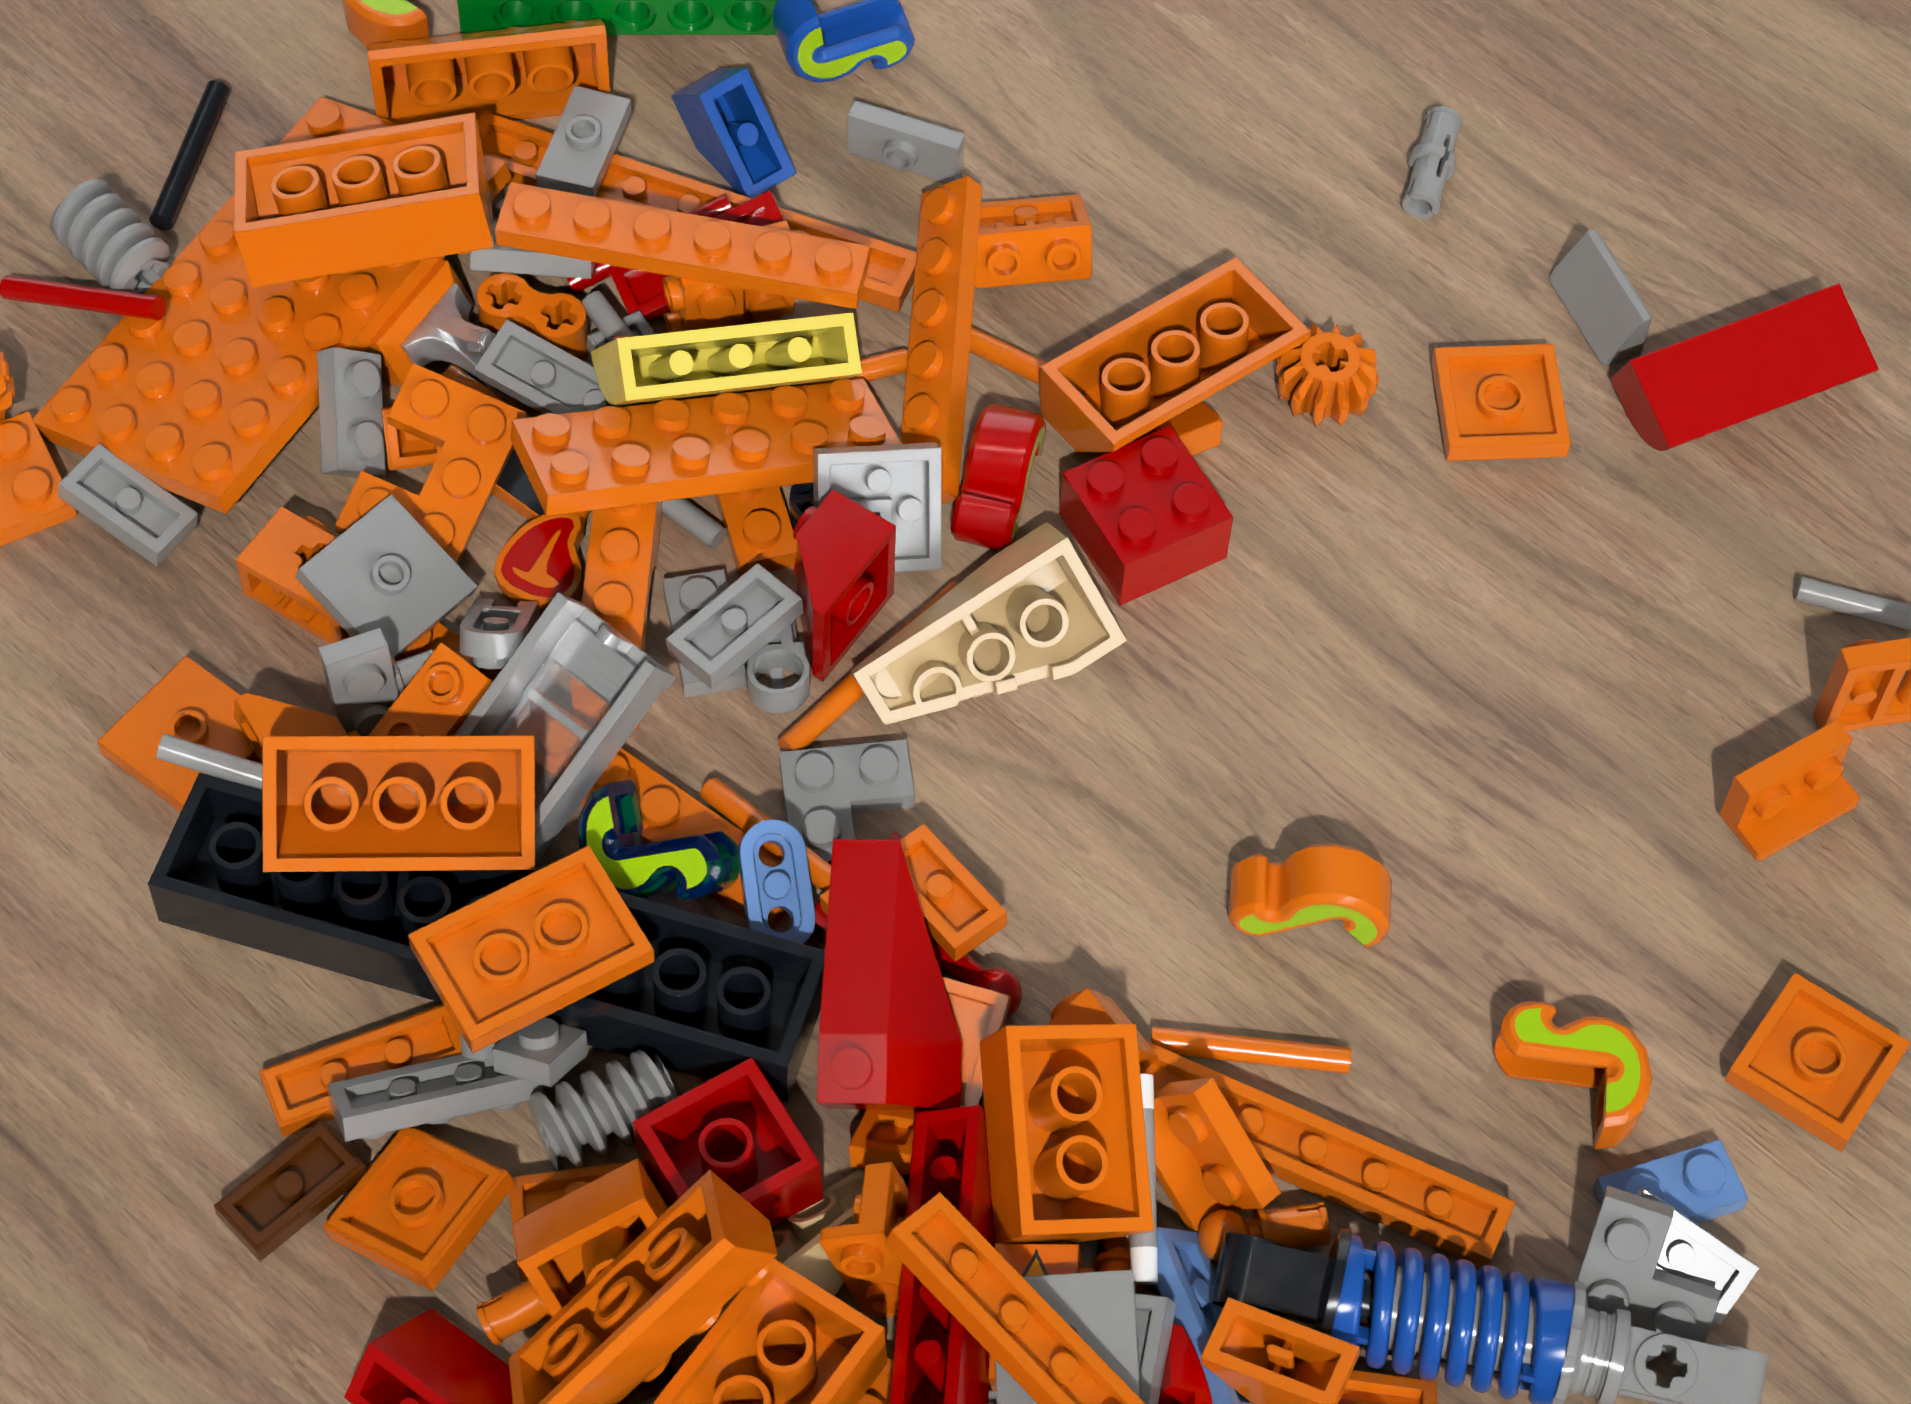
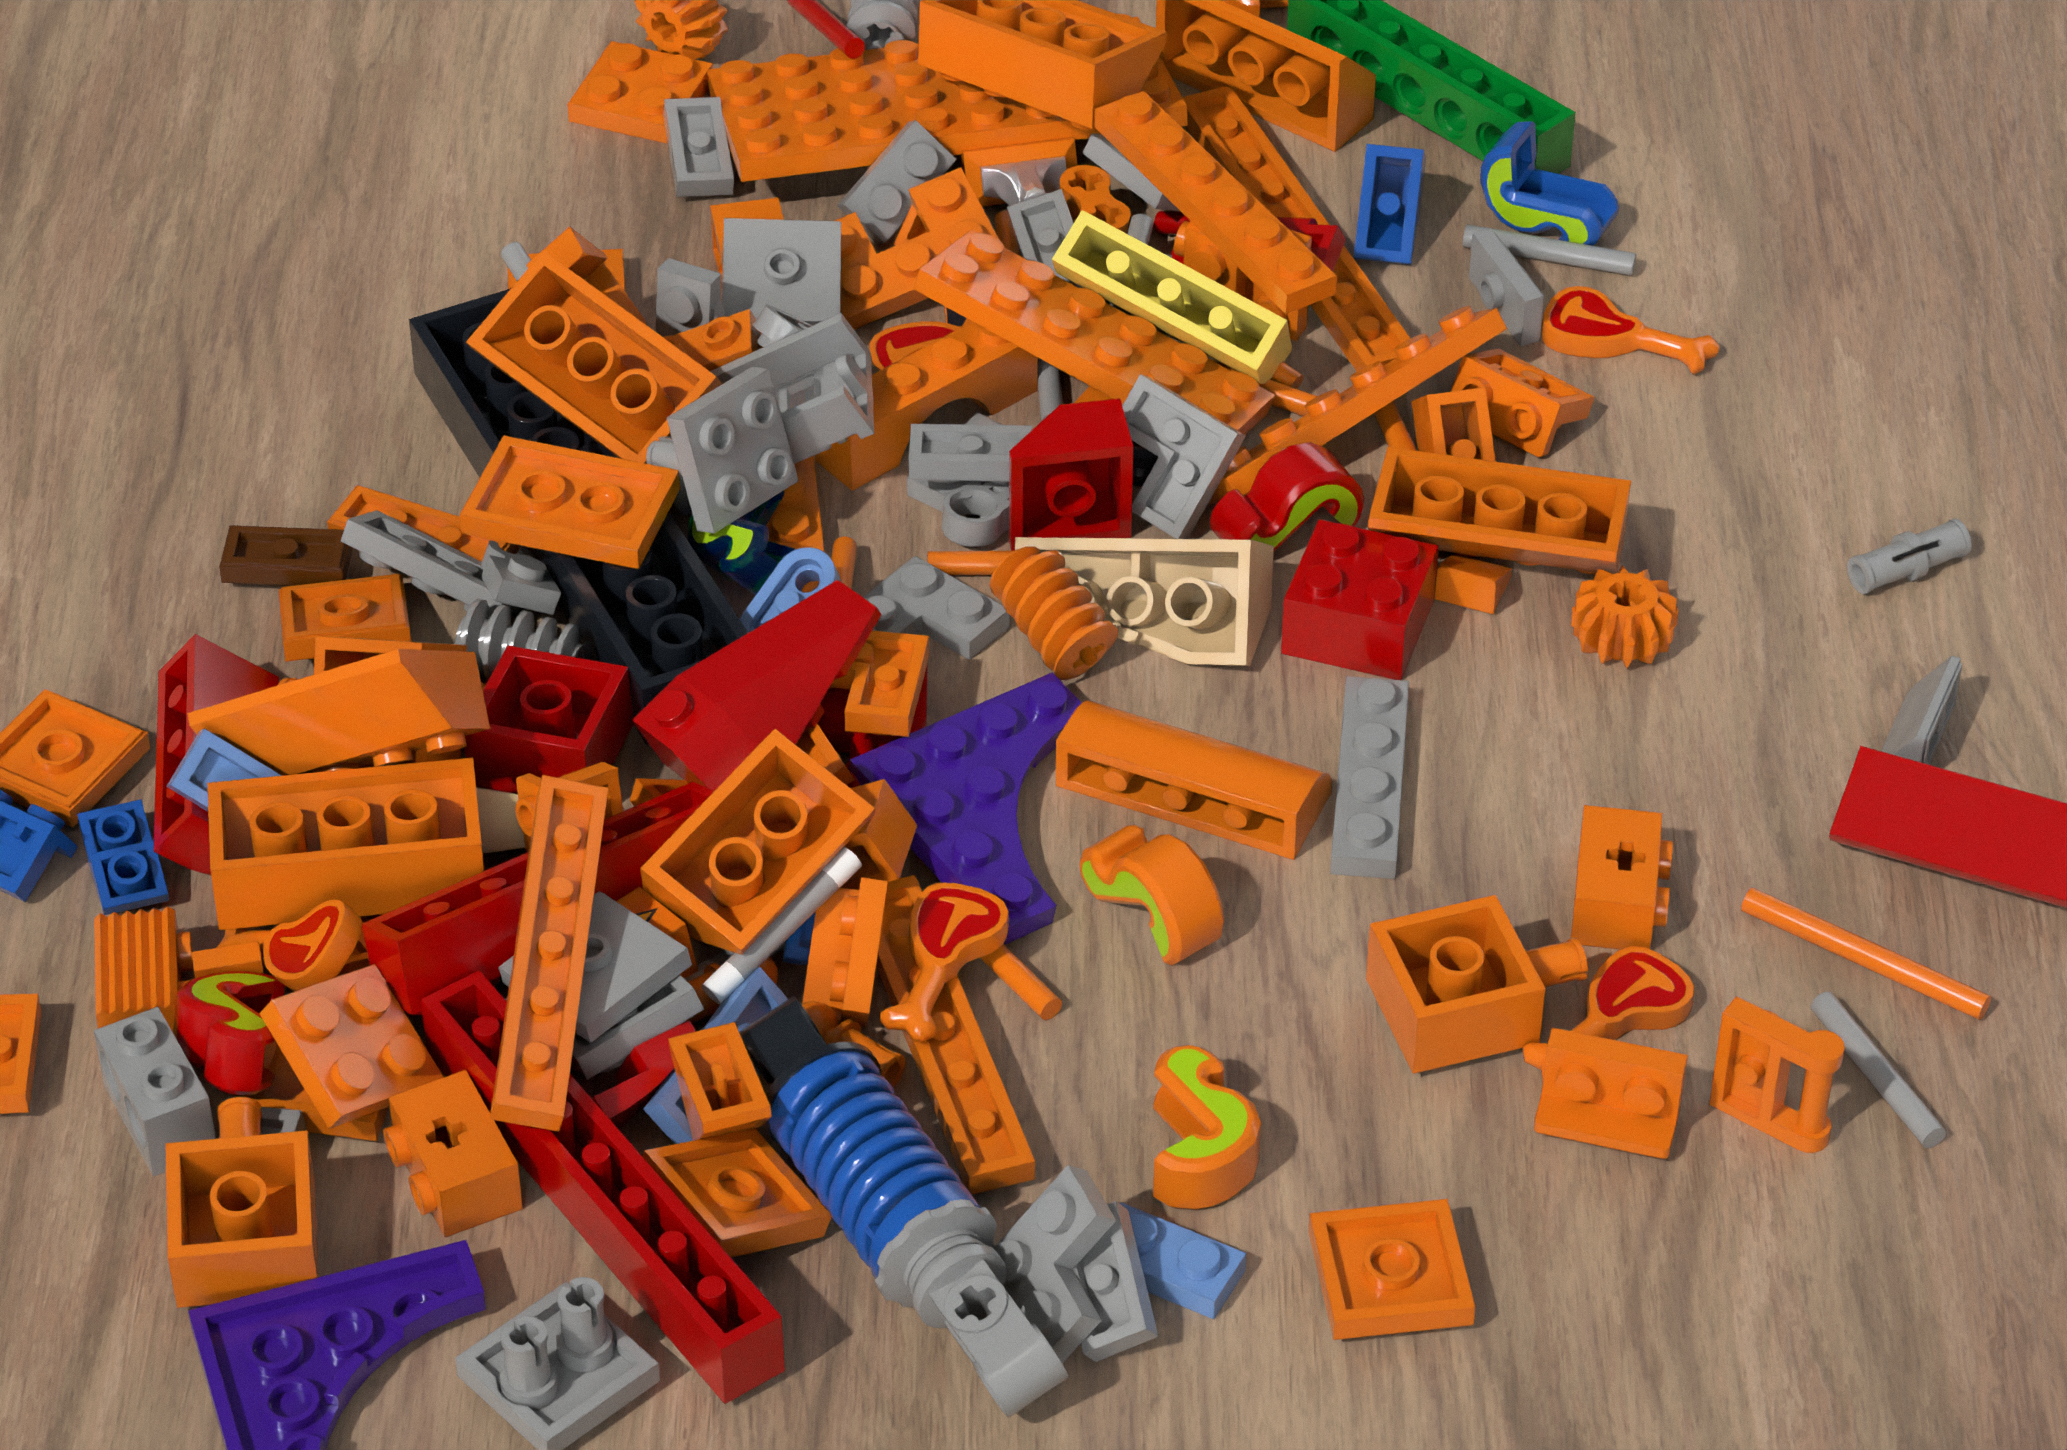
camera: 50 degrees right, 15 degrees down
light grey plate [536,86,631,197] -> none
orange plate [1431,344,1571,461] -> none
none -> orange slope [526,226,608,279]
none -> light grey plate [646,367,798,533]
none -> dark purple plate [848,672,1081,945]
none -> orange piece [880,883,1009,1042]
none -> orange piece [989,546,1118,681]
none -> orange brick [1056,700,1332,860]
none -> light grey plate [1330,676,1409,879]
none -> orange brick [1366,895,1588,1074]
none -> orange slope [1411,387,1496,462]
none -> light grey bar [1462,224,1637,276]
none -> orange piece [1523,946,1694,1080]
none -> orange piece [1541,286,1719,375]
none -> orange brick [1571,805,1673,950]
none -> orange bar [1741,887,1991,1020]

